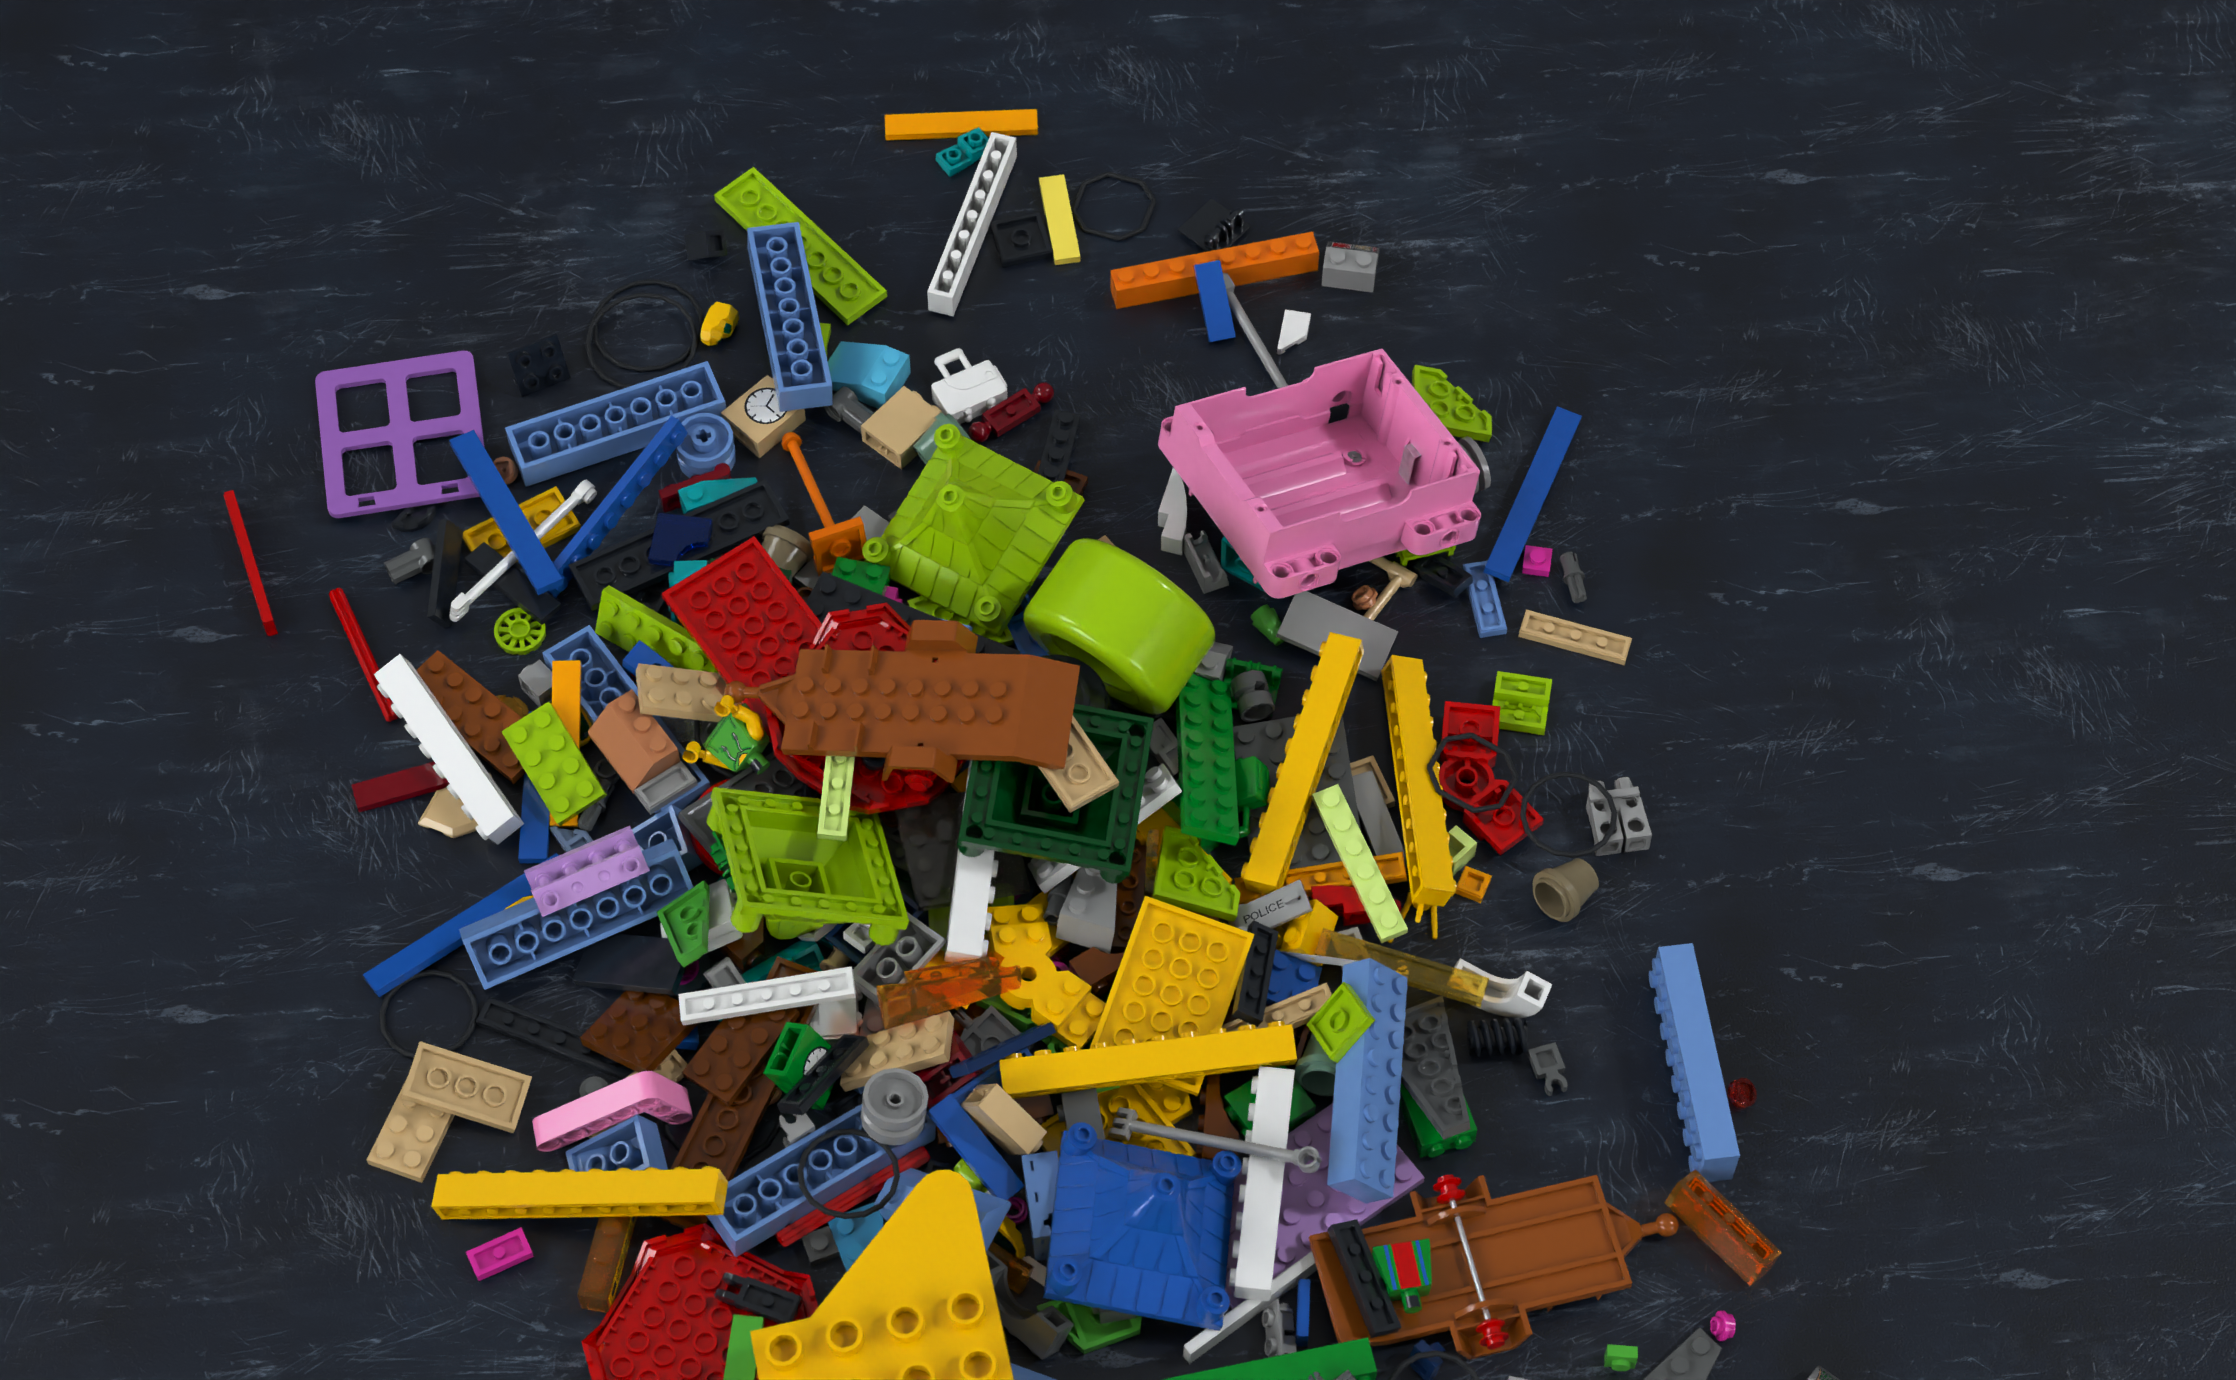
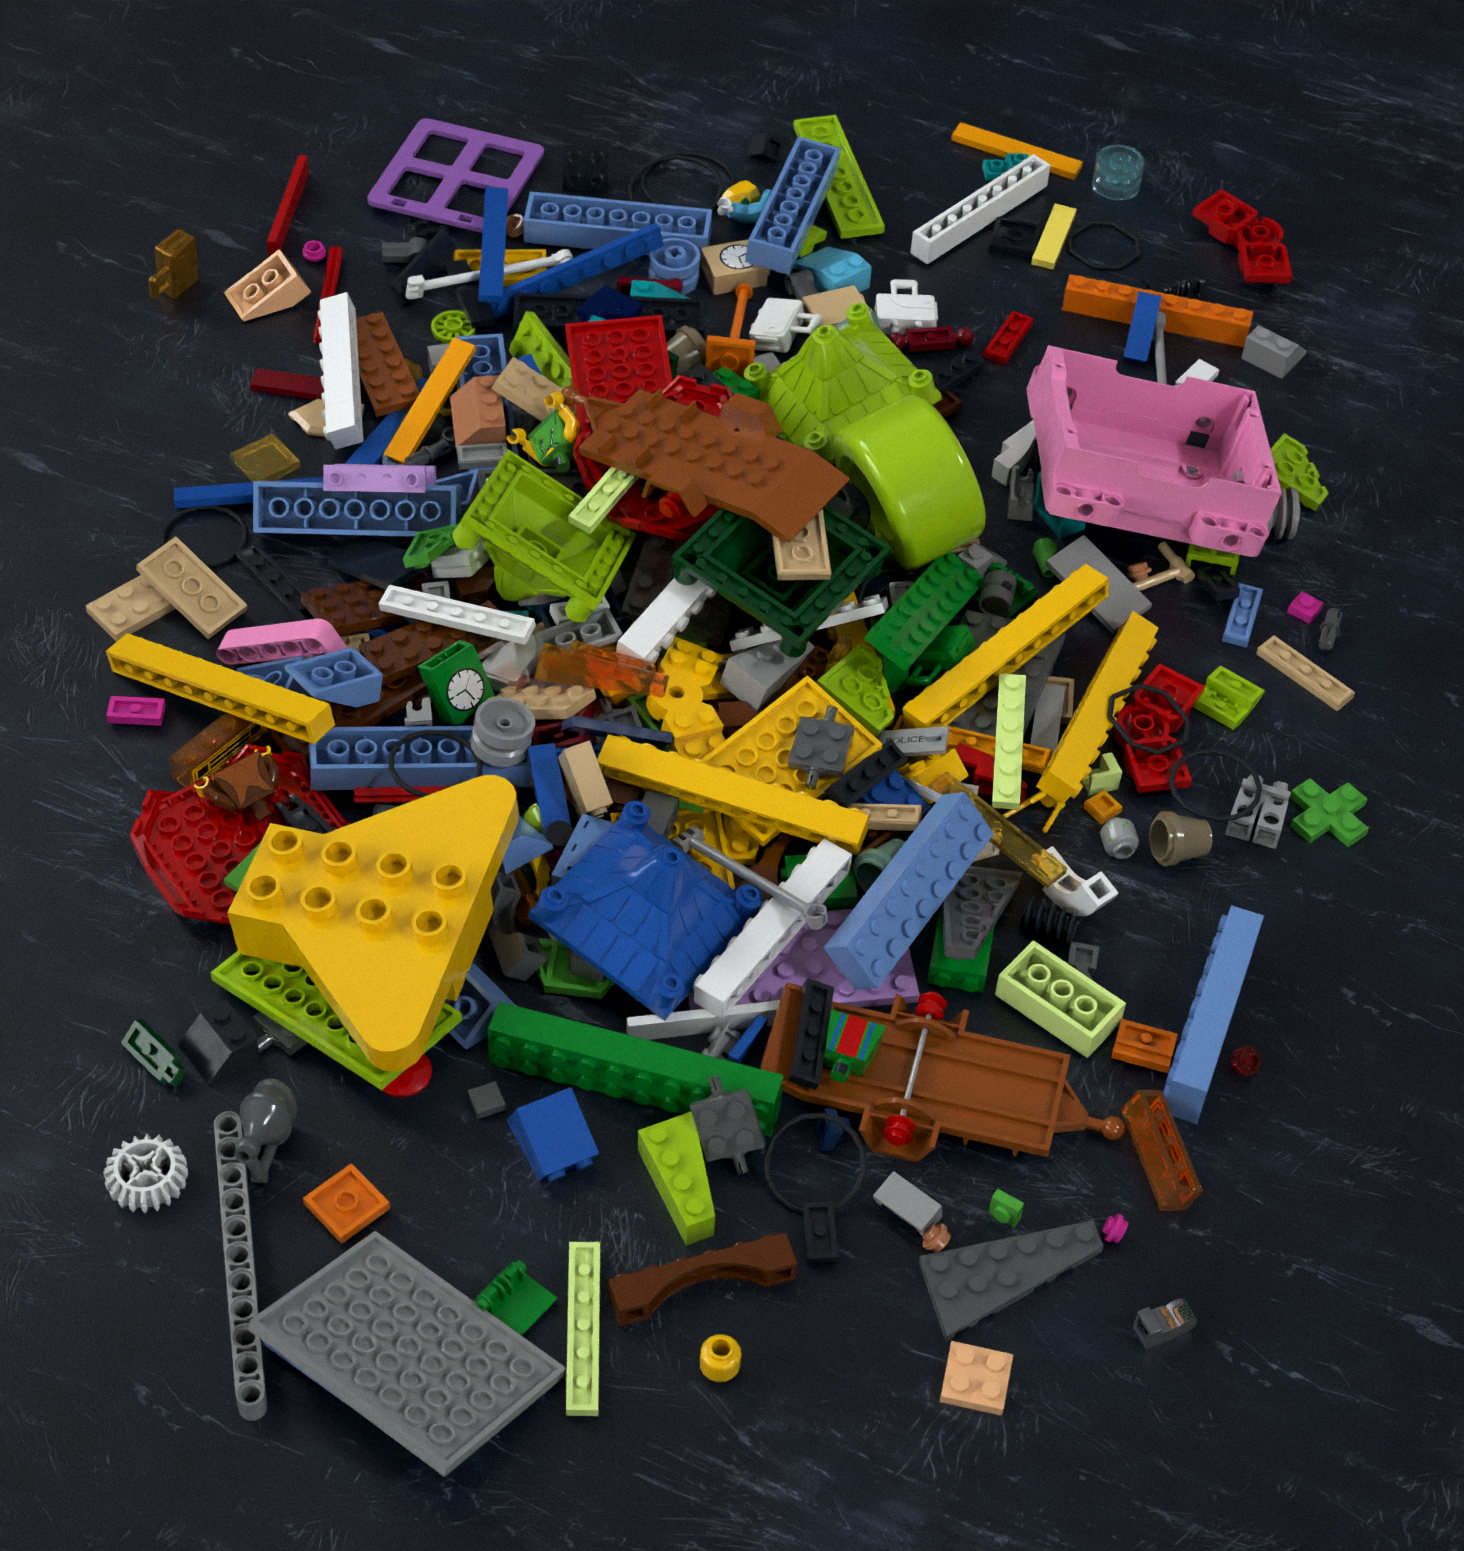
camera: 25 degrees right, 10 degrees down
lime plate [501,701,607,826] -> none
black tile [777,1034,870,1115] -> none
lime tile [1306,982,1375,1063] -> none
blue tile [1483,406,1582,582] -> none
none -> pearl gold piece [149,229,198,299]
none -> torso [193,746,279,822]
none -> light nougat slope [224,249,311,321]
none -> clear yellow tile [231,433,300,482]
none -> medium blue slope [284,647,383,707]
none -> dark pink plate [302,241,326,262]
none -> black tile [545,820,574,850]
none -> medium azure arm [717,189,772,224]
none -> white piece [749,298,822,353]
none -> dark grey plate [788,705,855,790]
none -> red tile [983,311,1034,365]
none -> yellowish green brick [995,941,1126,1058]
none -> clear light blue wheel [1092,145,1145,200]
none -> light grey head [1100,817,1139,859]
none -> orange plate [1111,1019,1178,1073]
none -> red plate [1192,189,1292,283]
none -> bright green plate [1290,778,1369,847]

